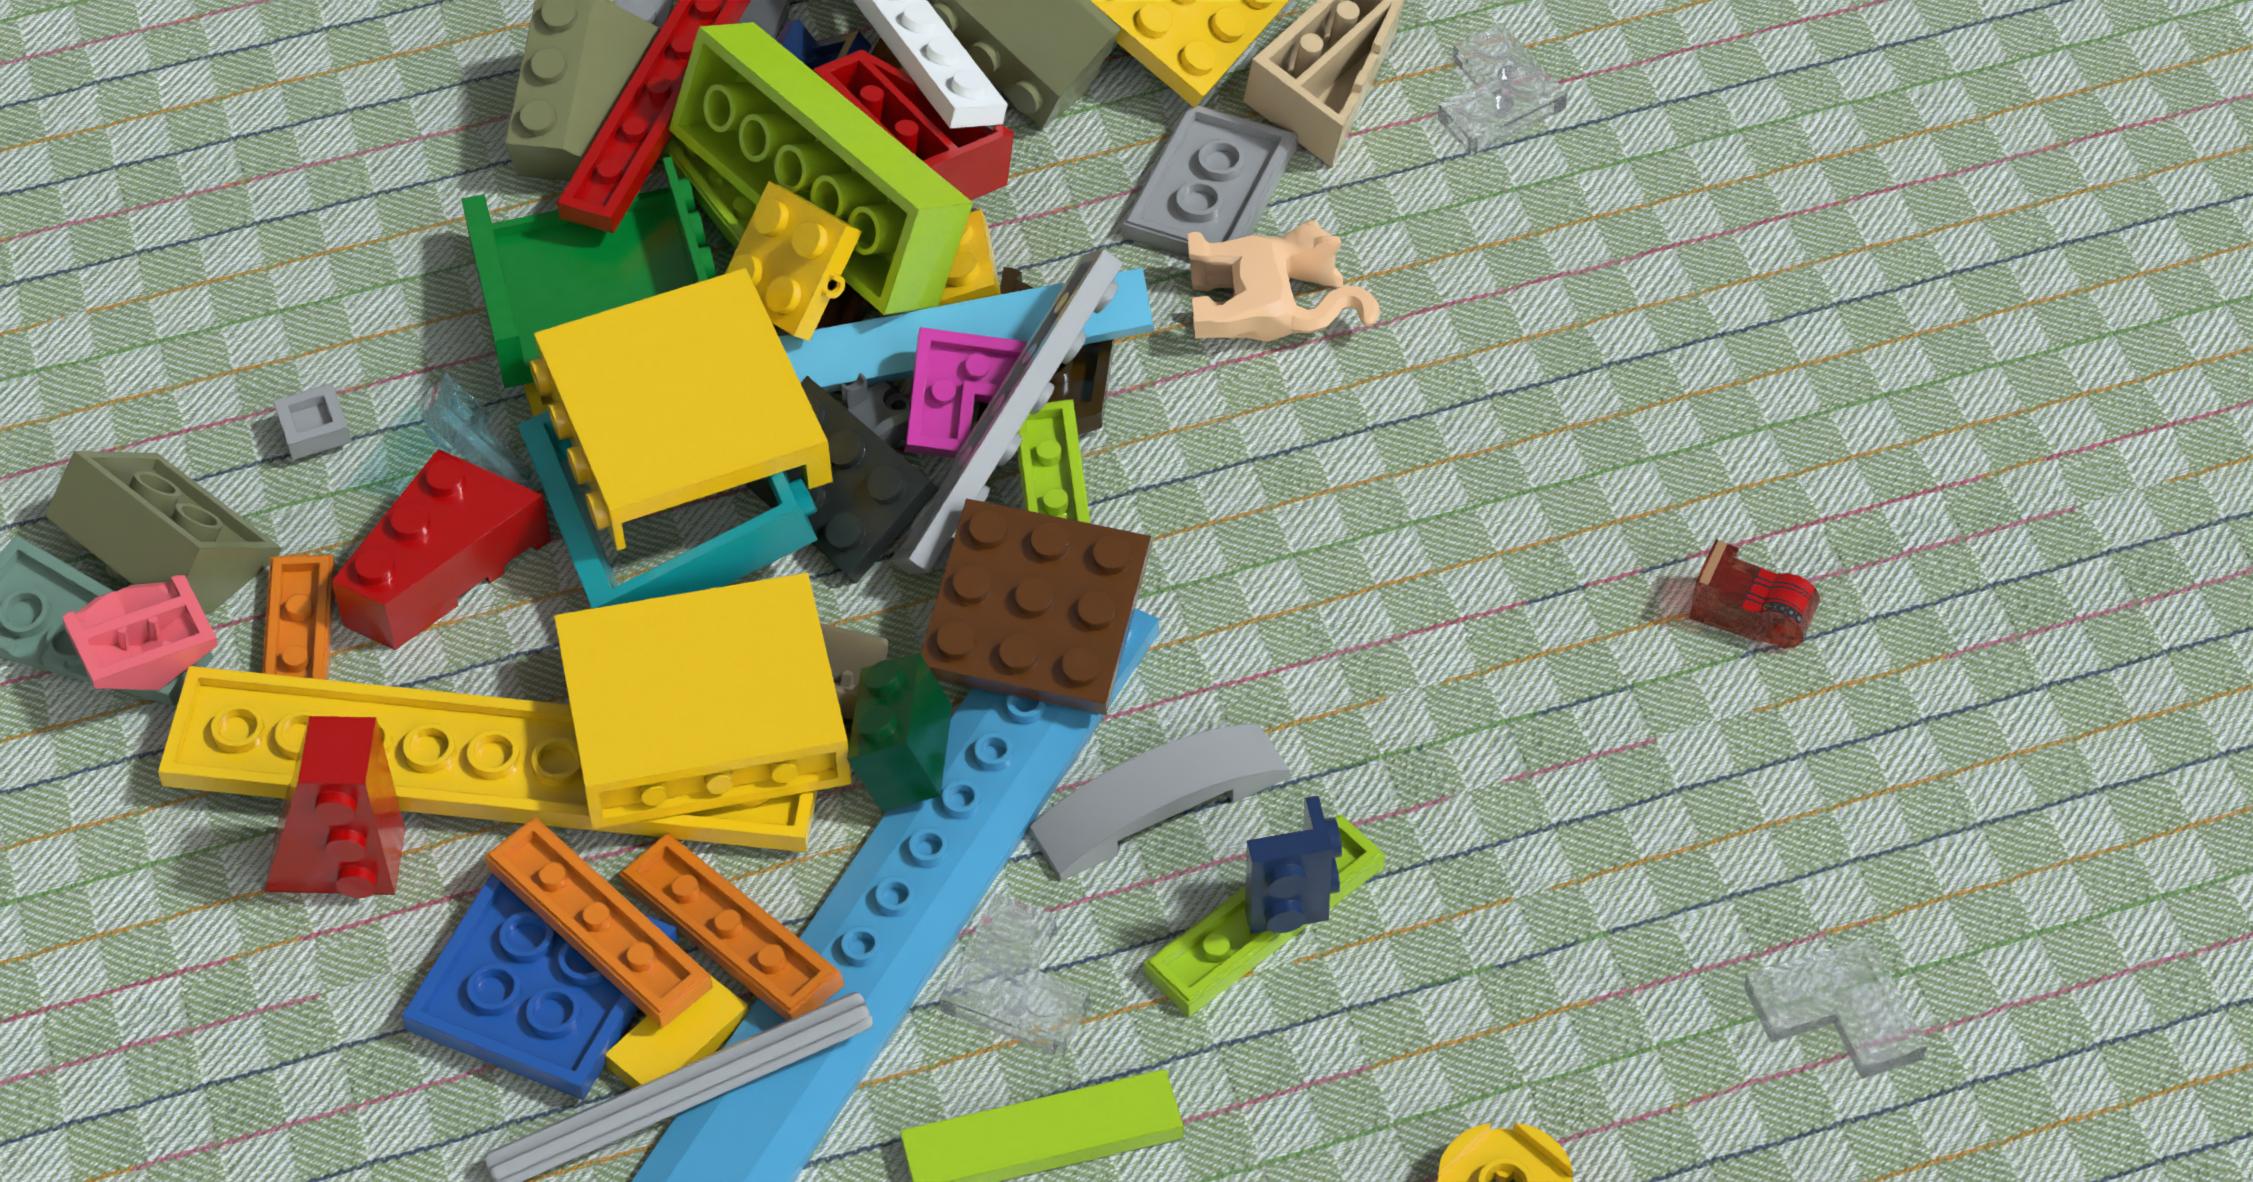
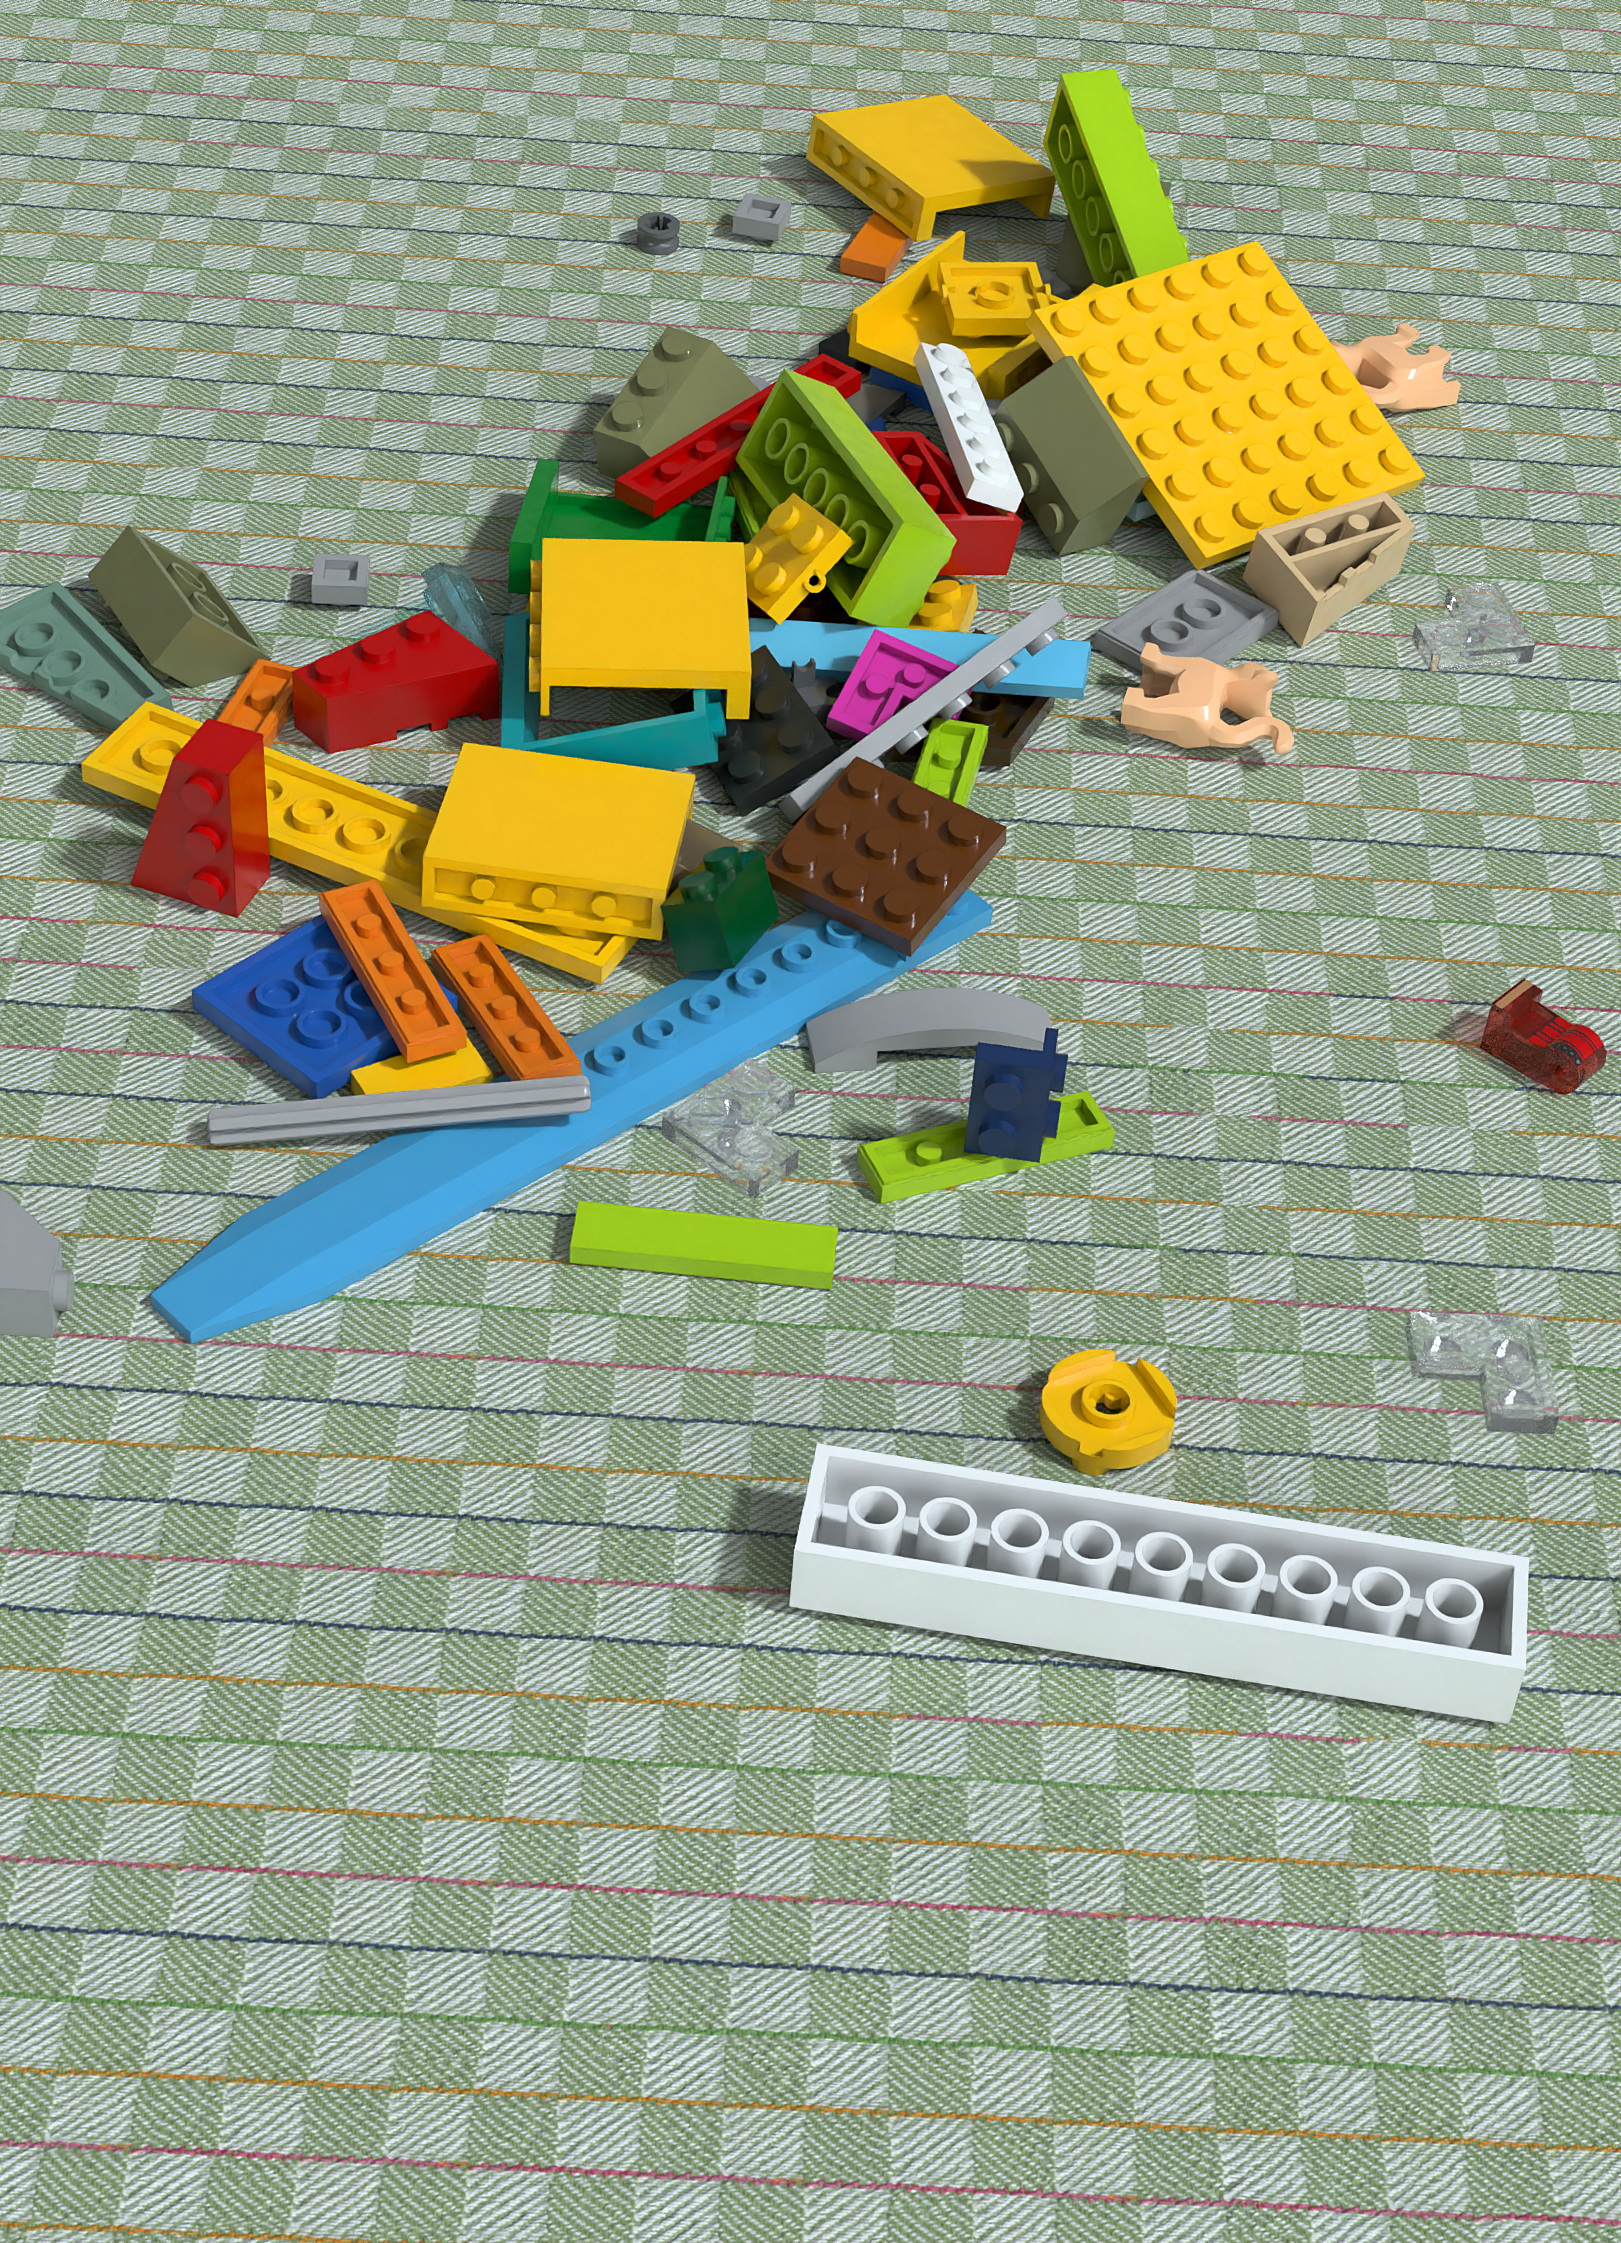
camera: 15 degrees right, 10 degrees down
coral slope [62,575,218,690] -> none

